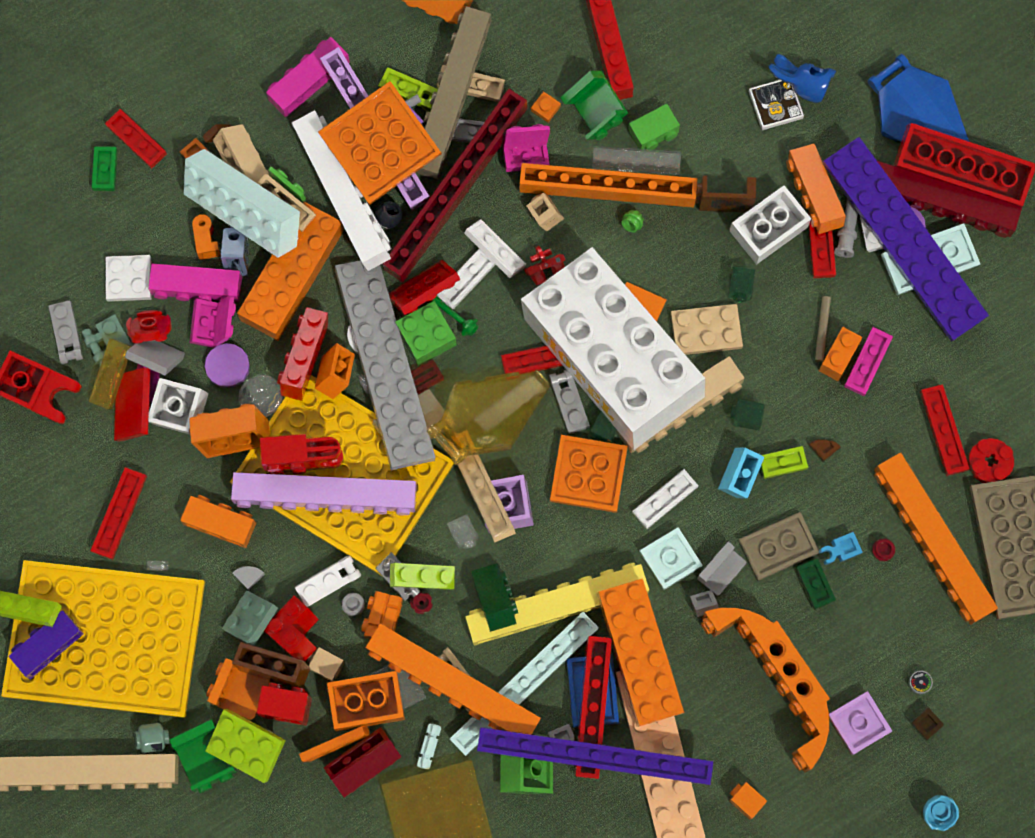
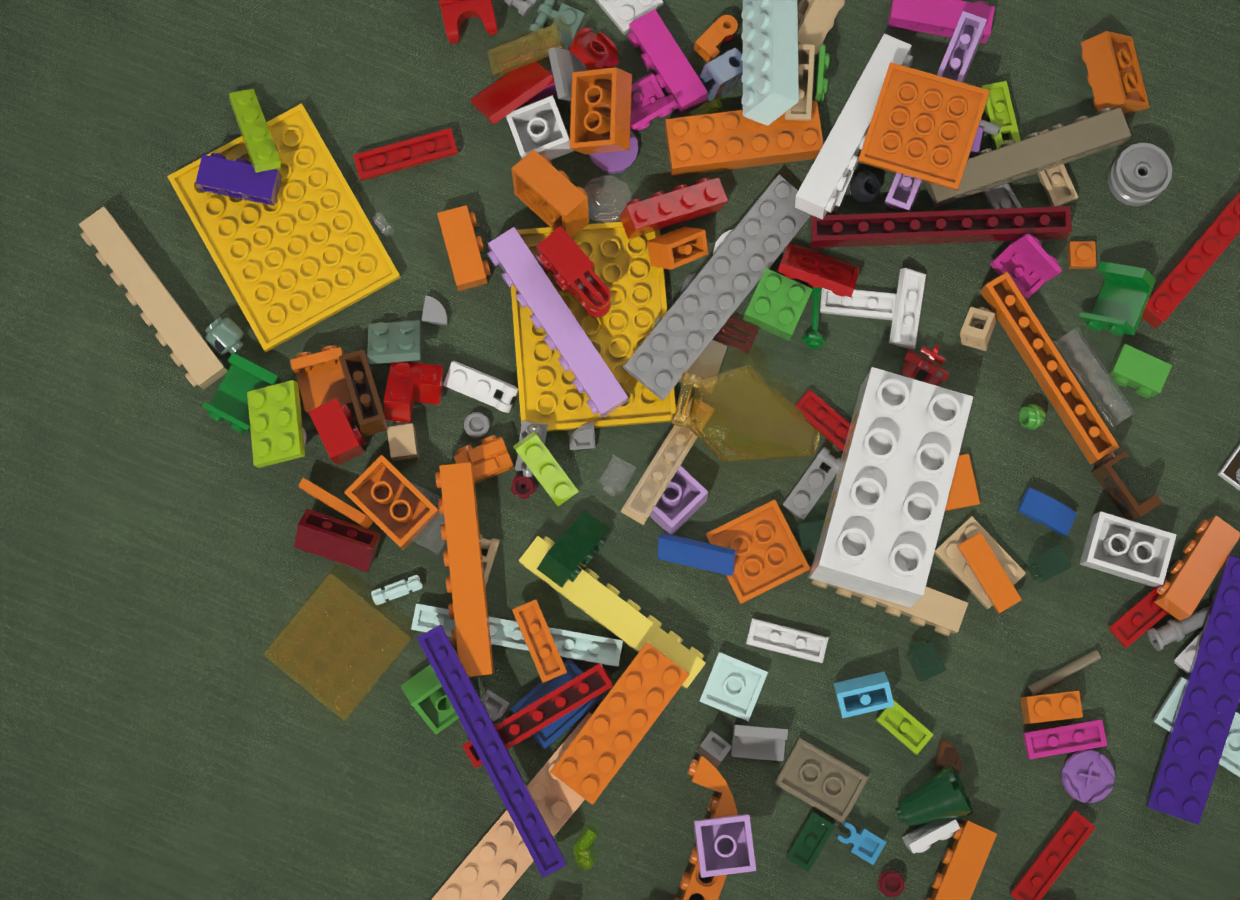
camera: 50 degrees right, 5 degrees up
none -> orange plate [512,599,567,683]
none -> light grey tile [569,423,596,450]
none -> orange brick [570,67,632,155]
none -> clear neon green arm [574,828,598,870]
none -> blue tile [658,533,736,576]
none -> clear neon green bar [683,98,722,117]
none -> lavender brick [693,814,756,878]
none -> dark green cone [895,764,974,826]
none -> white plate [902,818,960,854]
none -> orange tile [957,532,1022,614]
none -> blue slope [1017,488,1077,536]
none -> medium lavender tile [1061,750,1115,803]
none -> light grey wheel [1107,143,1172,207]

